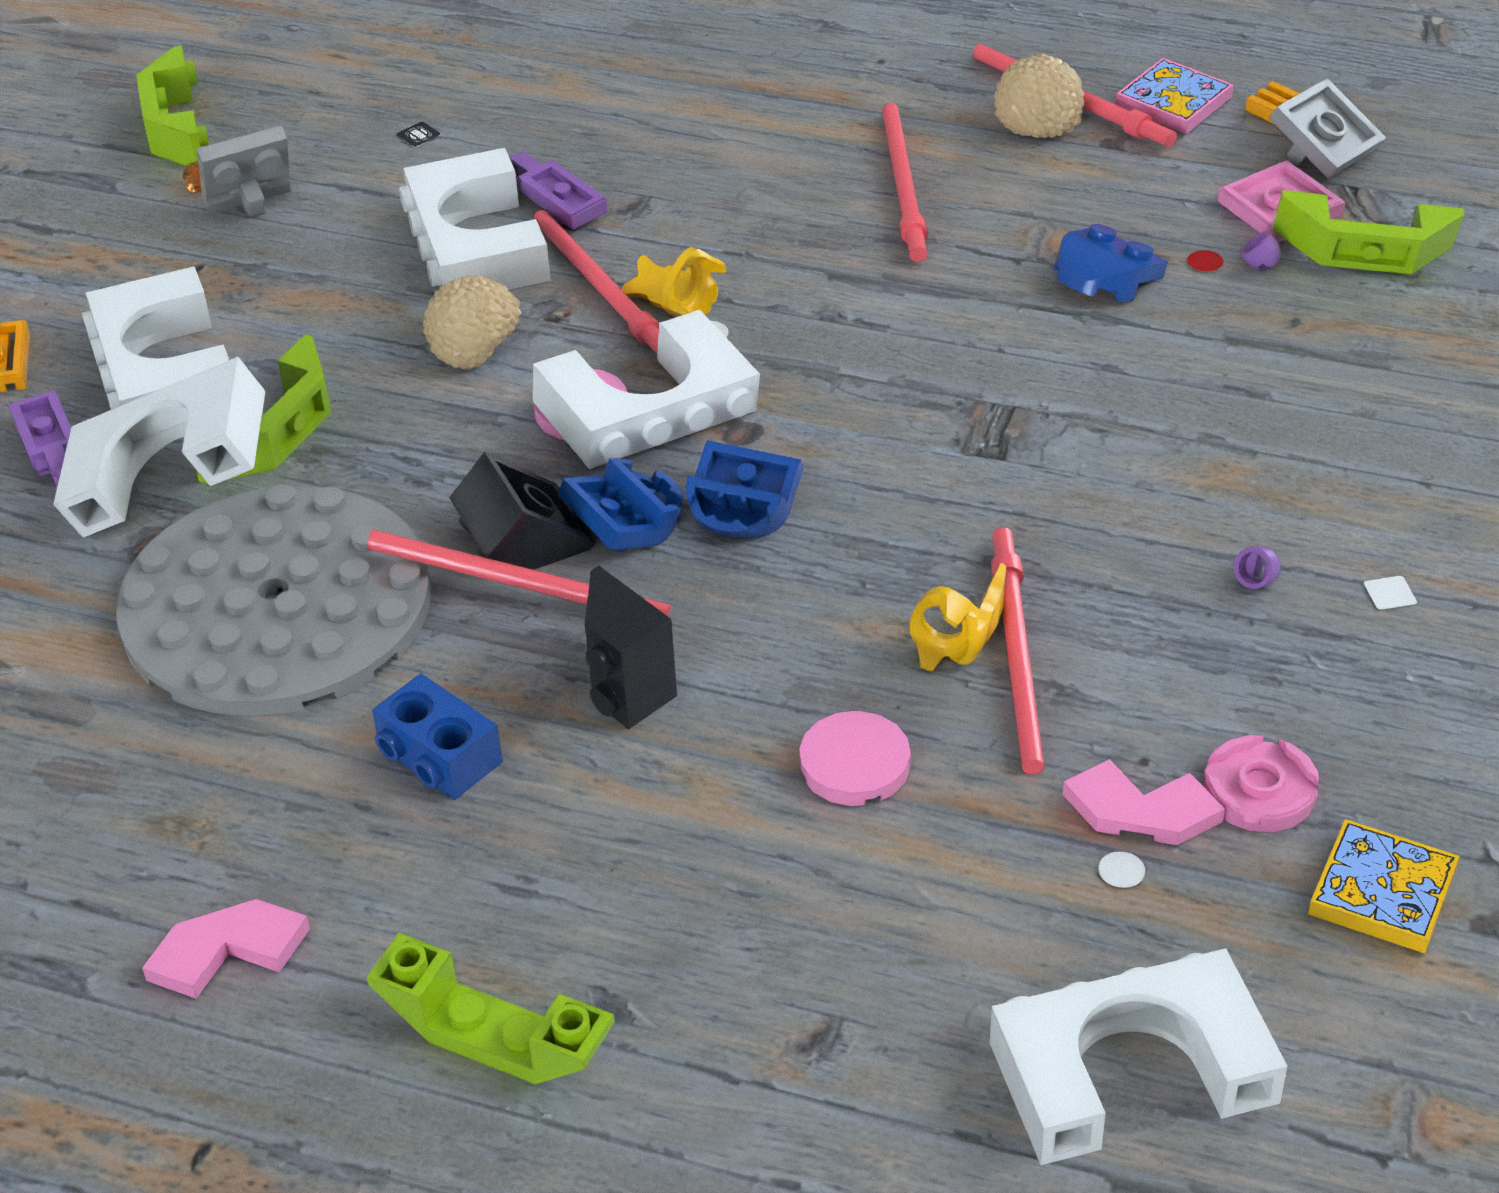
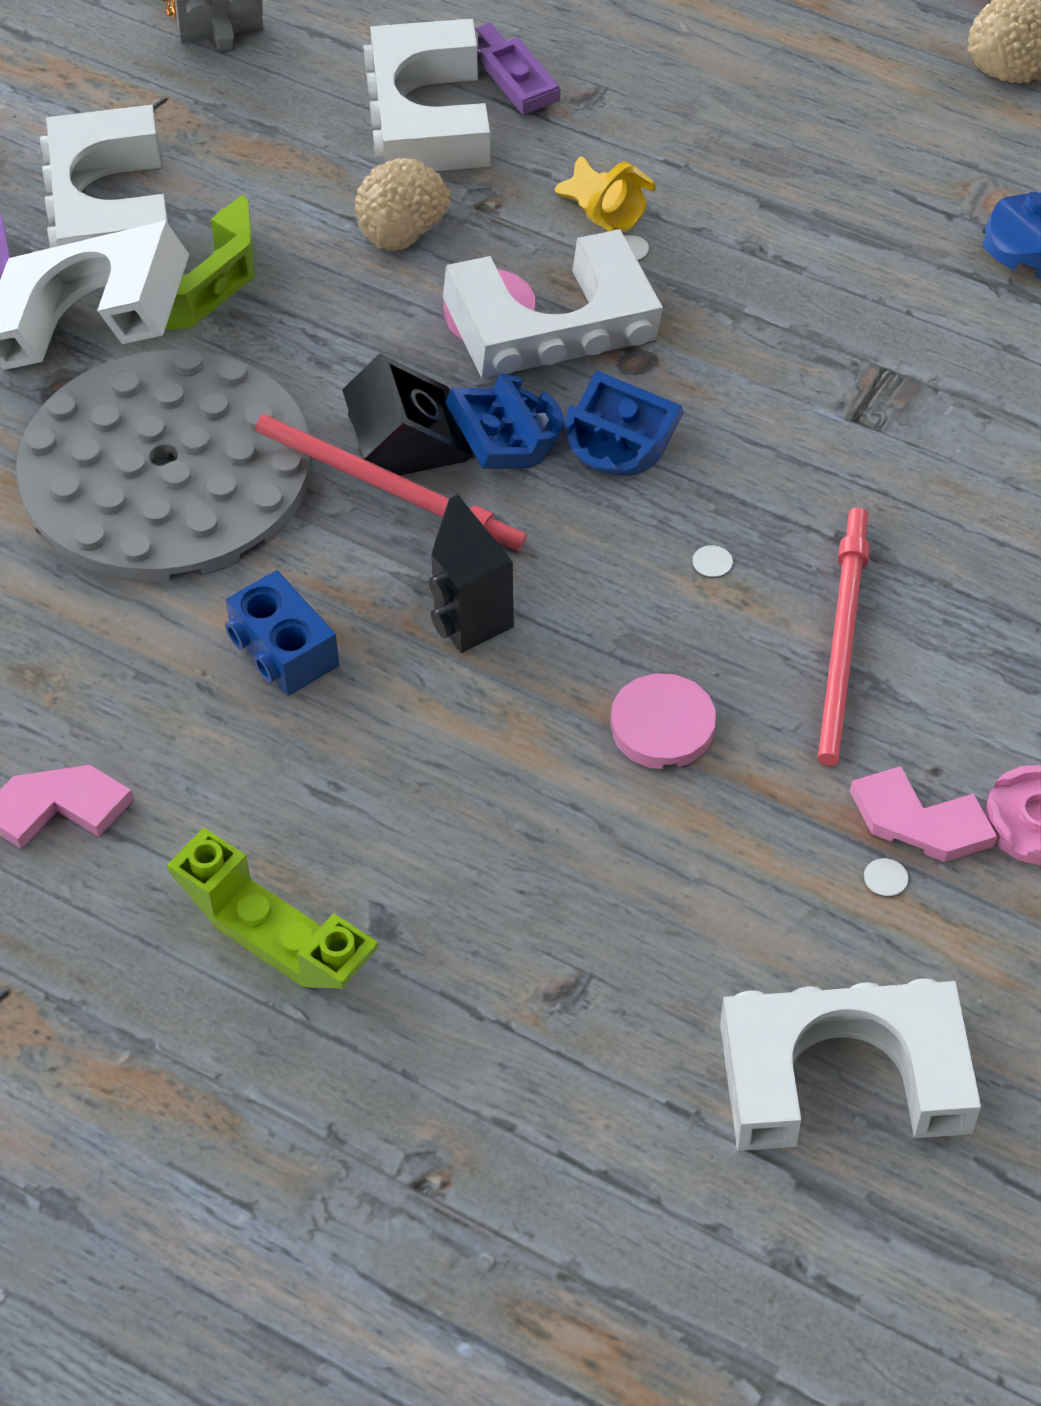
camera: 10 degrees right, 10 degrees up
coral bar [533,210,659,354] -> none
coral bar [882,103,928,262] -> none
yellow hair [910,563,1006,672] -> none
none -> white sticker [692,545,733,577]

